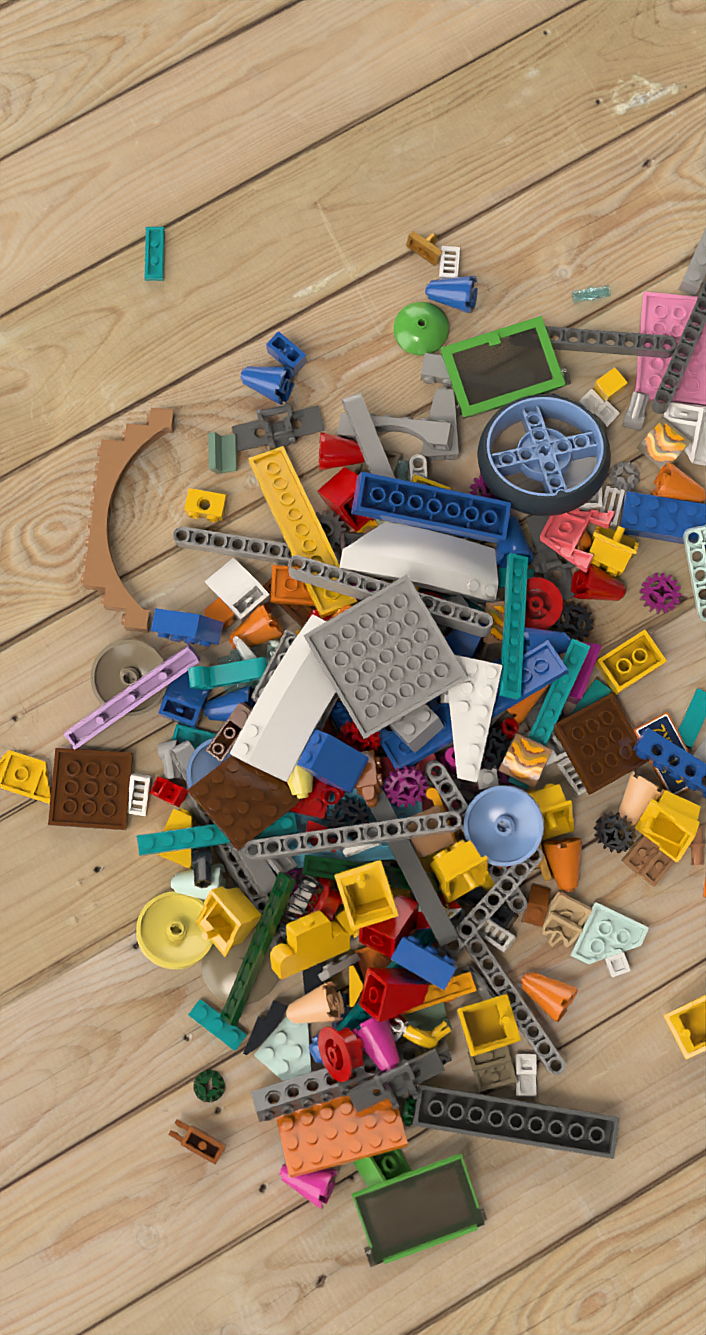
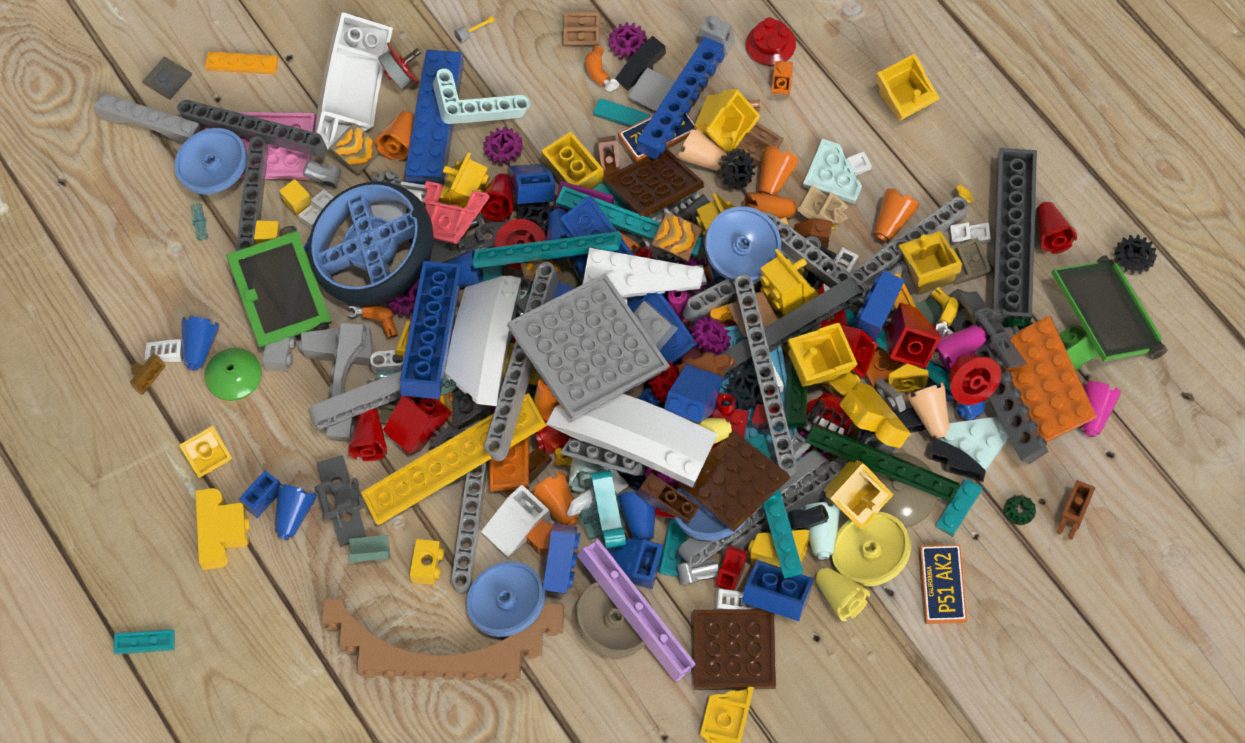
camera: 90 degrees left, 15 degrees down
none -> medium blue dish [174,128,247,194]
none -> yellow slope [179,426,233,478]
none -> yellow brick [195,488,251,570]
none -> yellow piece [254,221,283,251]
none -> orange arm [348,305,398,338]
none -> medium blue dish [466,562,545,637]
none -> blue slope [508,164,555,204]
none -> dark orange slope [597,135,620,177]
none -> dark grey piece [677,194,710,224]
none -> blue brick [742,560,814,621]
none -> orange cone [758,146,799,196]
none -> light yellow cone [815,568,870,621]
none -> tile [920,545,967,624]
none -> yellow plant [956,184,974,203]
none -> red cone [1036,202,1077,254]
none -> black gear [1114,235,1157,275]

